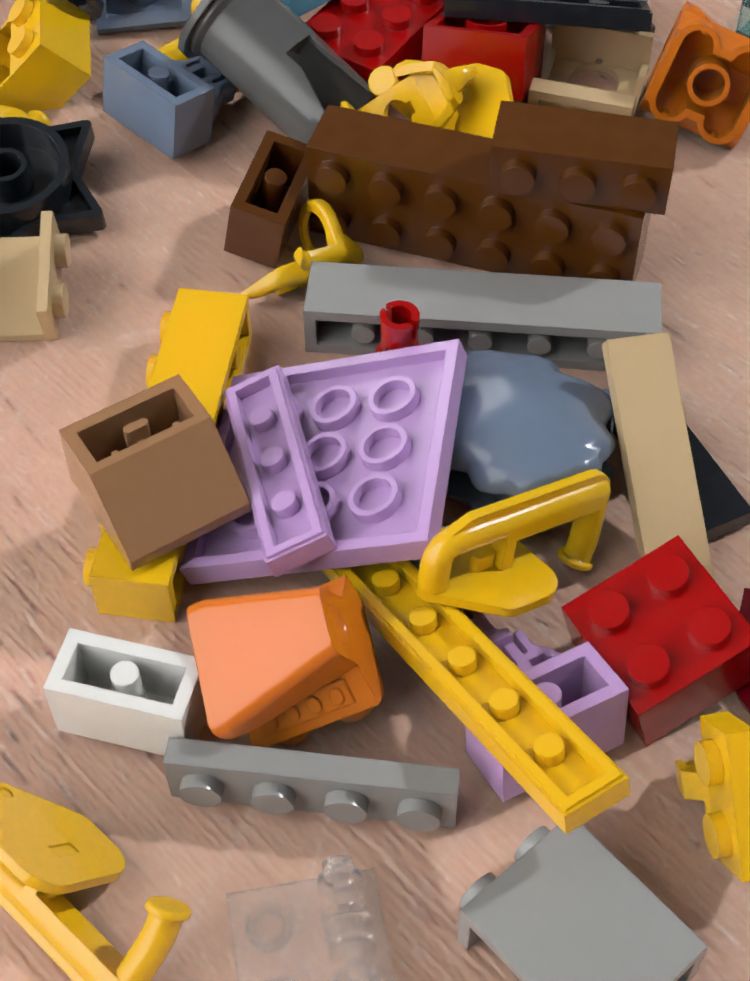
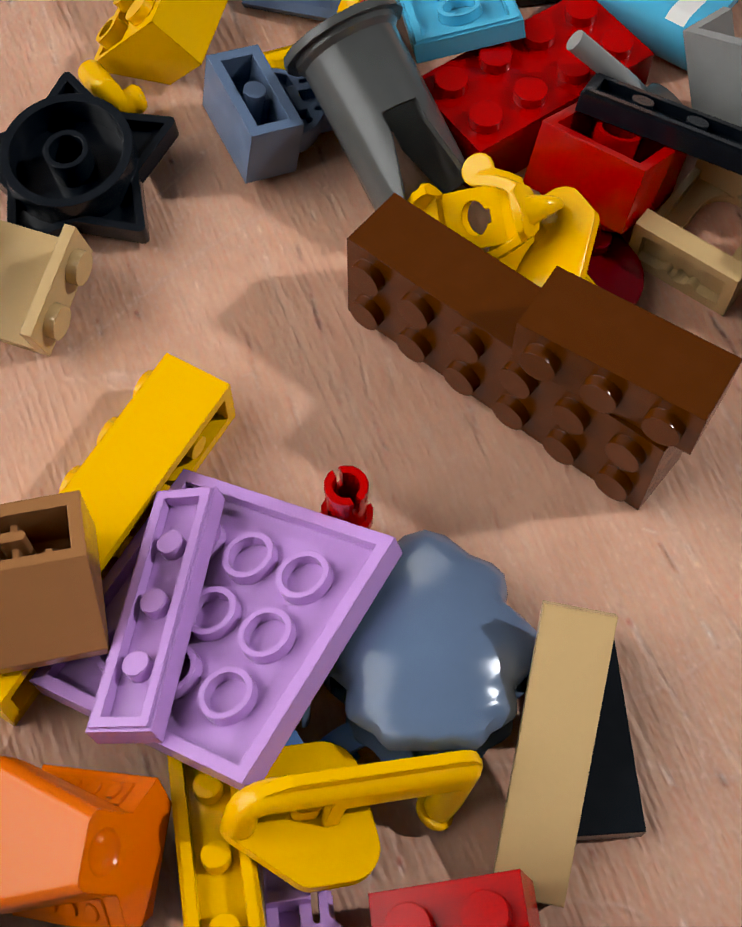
camera: 20 degrees right, 10 degrees up
reddish brown brick [224,130,308,269] -> none
yellow piece [241,198,364,299] -> none
light grey brick [303,261,662,371] -> none

